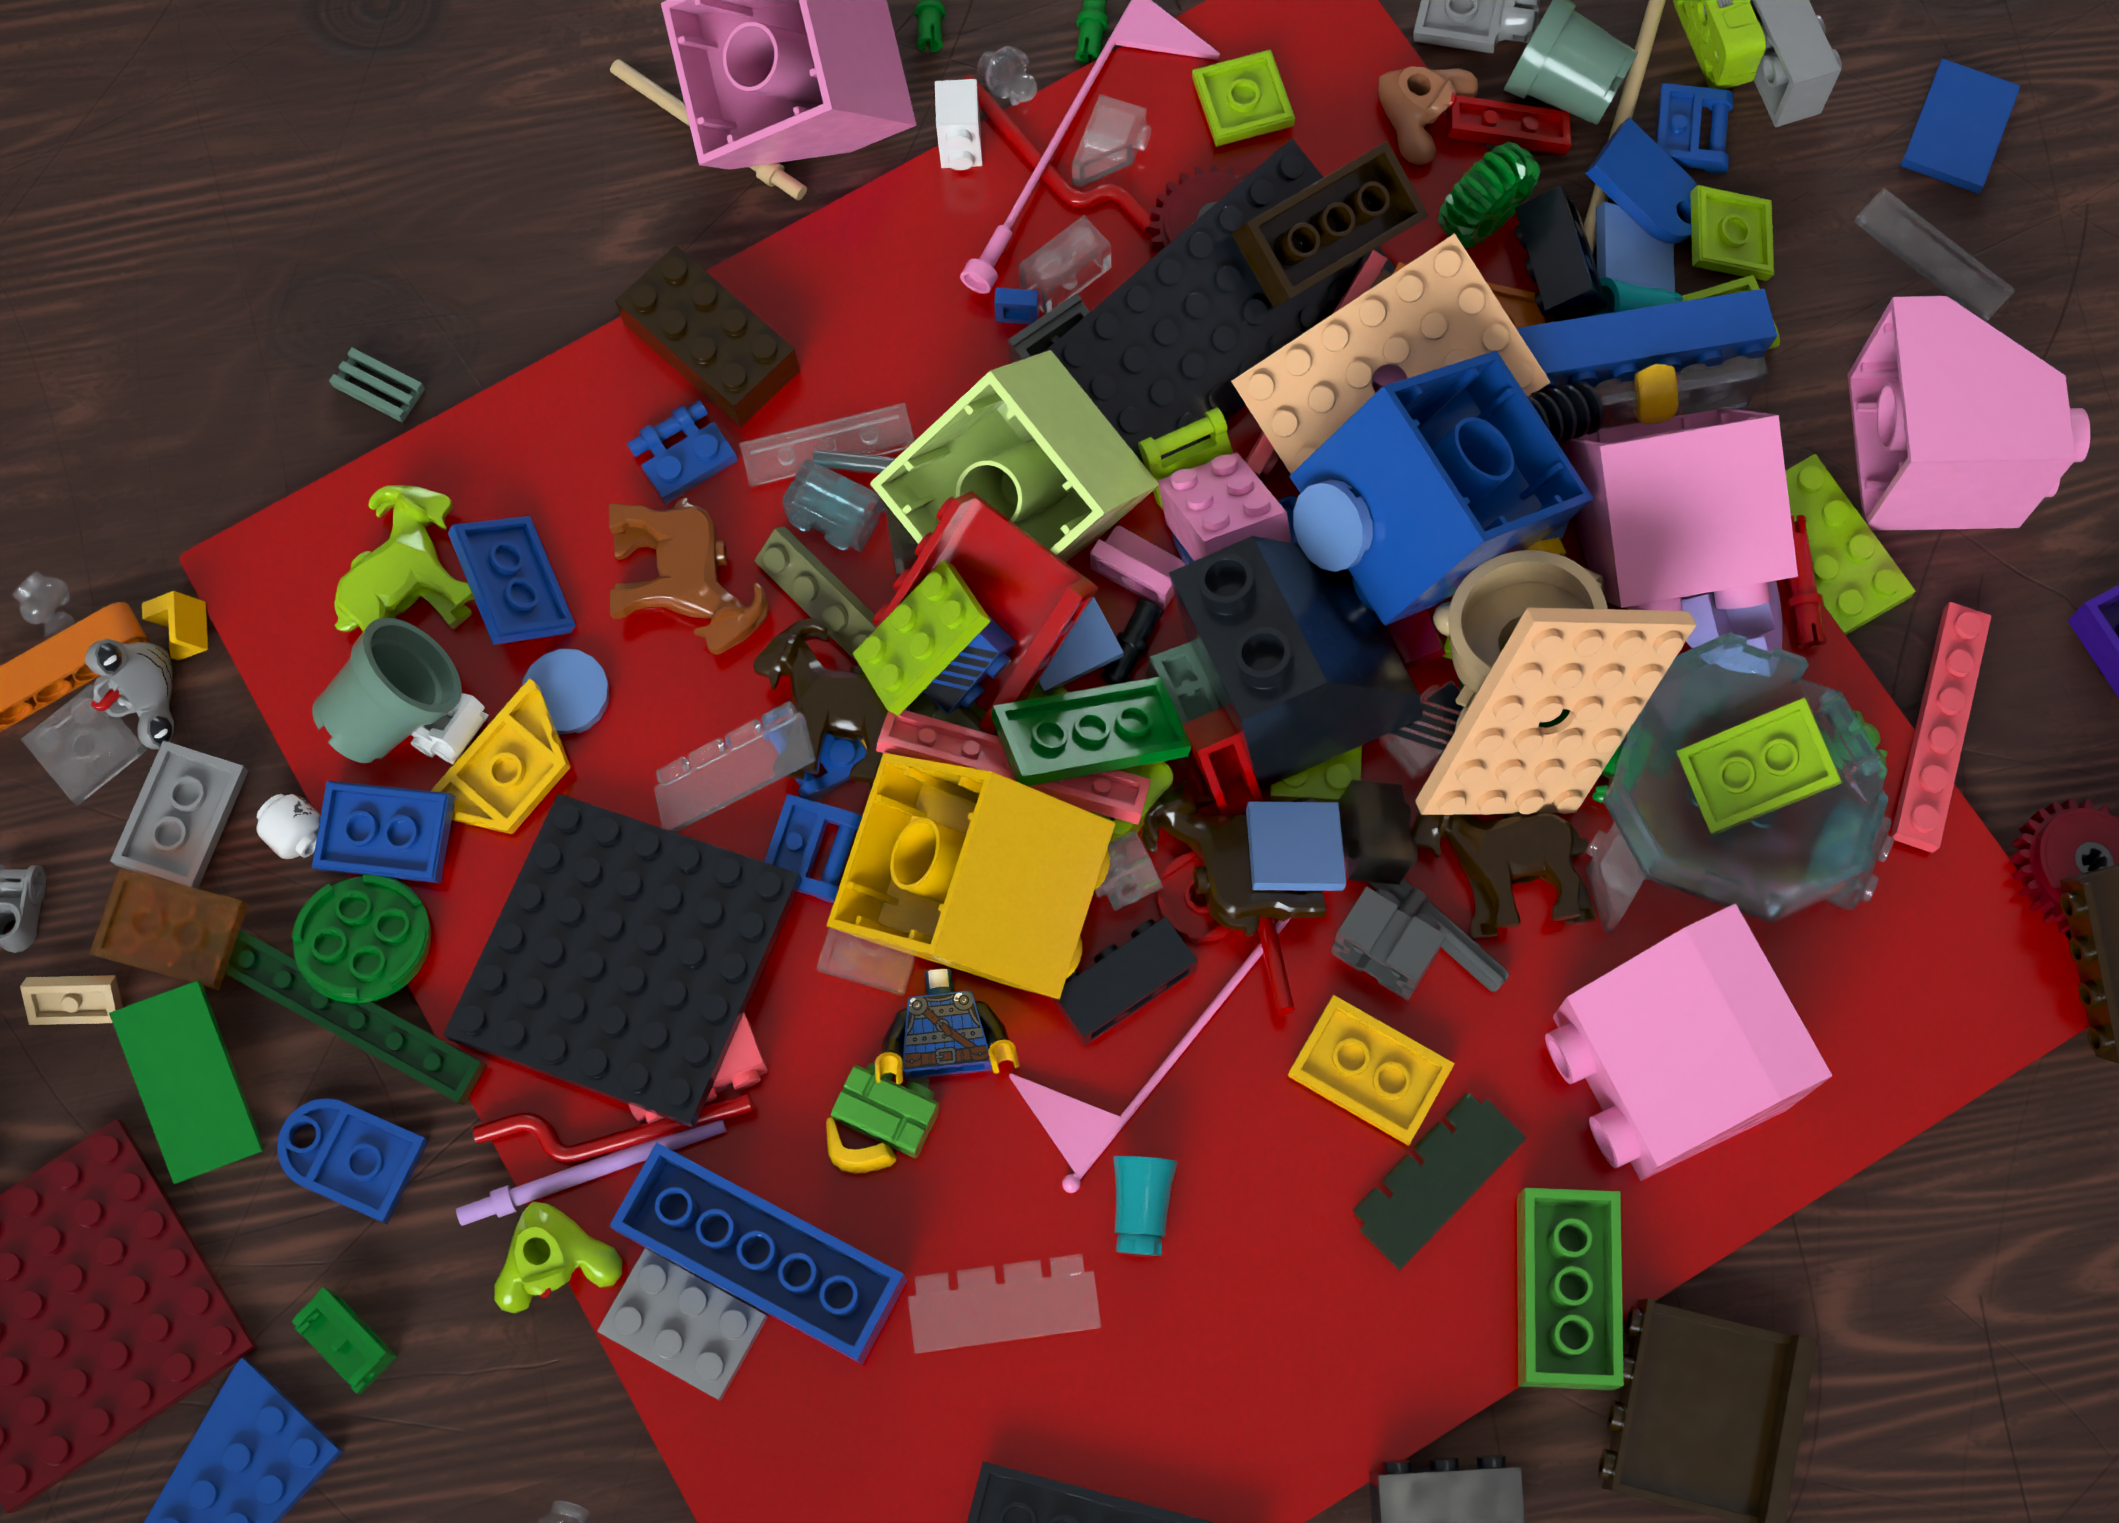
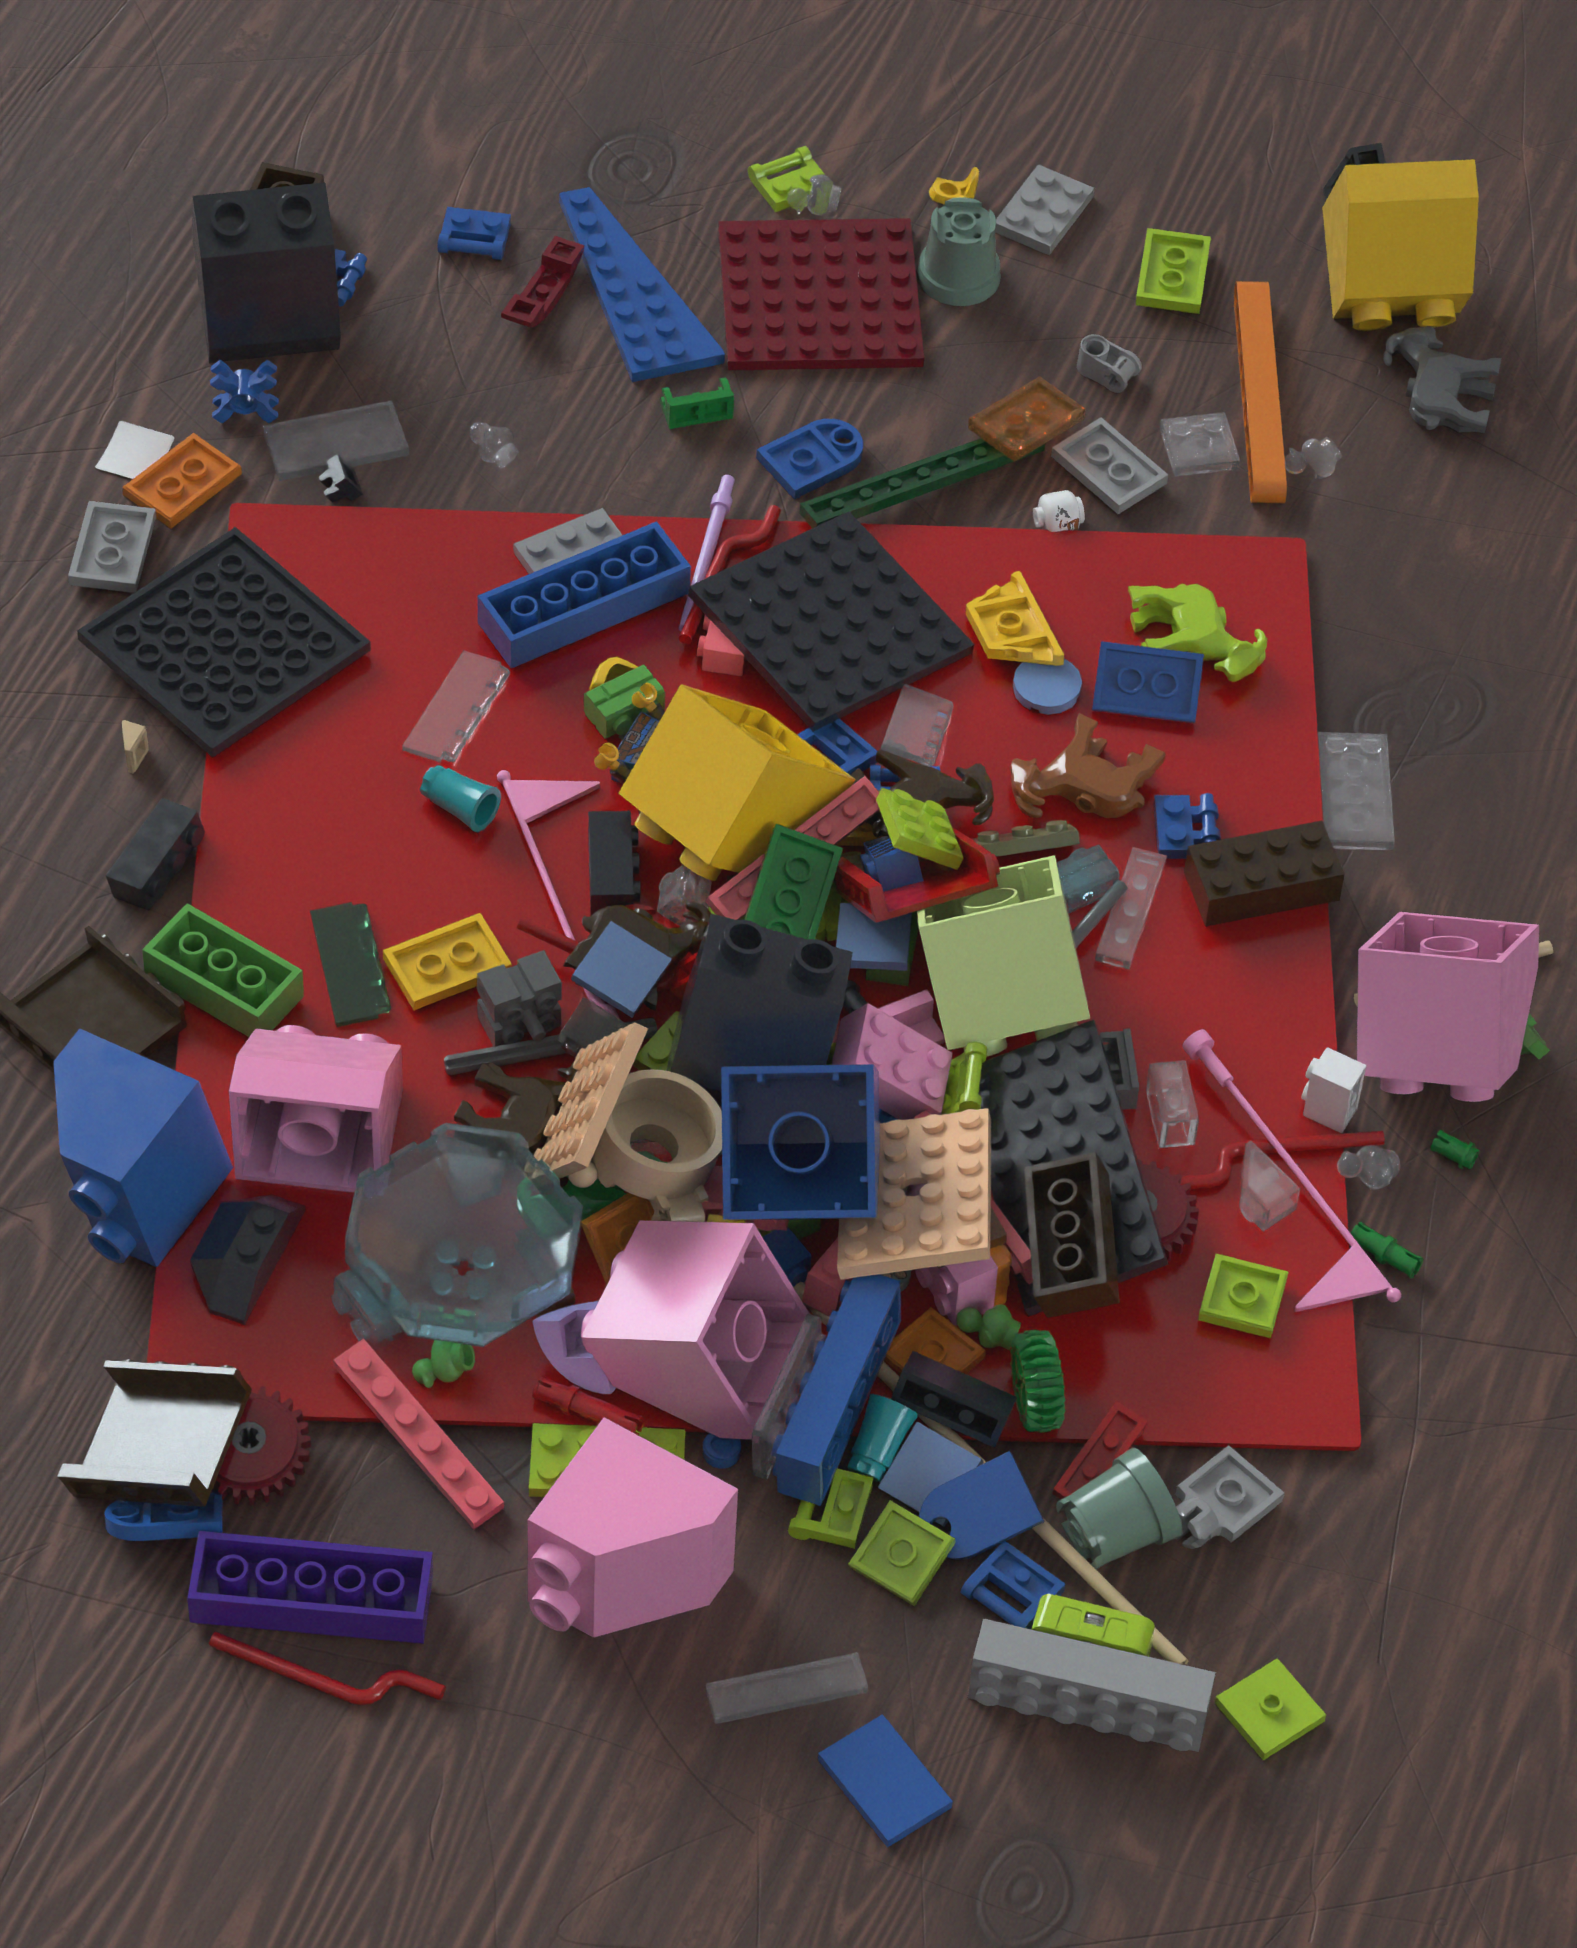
camera: 115 degrees right, 20 degrees down
tan plate [20,975,123,1025] -> none
light grey head [84,638,174,749] -> none
green tile [109,979,265,1184] -> none
yellow panel [142,591,208,661] -> none
green tile [292,874,431,1003] -> none
blue tile [311,781,456,884] -> none
sand green piece [312,618,462,763] -> none
sand green tile [329,347,425,423] -> none
white cylinder [411,693,489,764] -> none
lime head [494,1202,622,1314] -> none
blue tile [994,288,1039,324] -> none
medium blue tile [1293,479,1373,572] -> none
nougat head [1378,66,1478,166] -> none
black piece [1527,381,1604,443] -> none
yellow hair [1634,364,1678,425] -> none
lime plate [1676,697,1843,836] -> none
none -> blue slope [54,1029,233,1267]
none -> black wedge [190,1194,306,1325]
none -> clear plate [1318,732,1395,850]

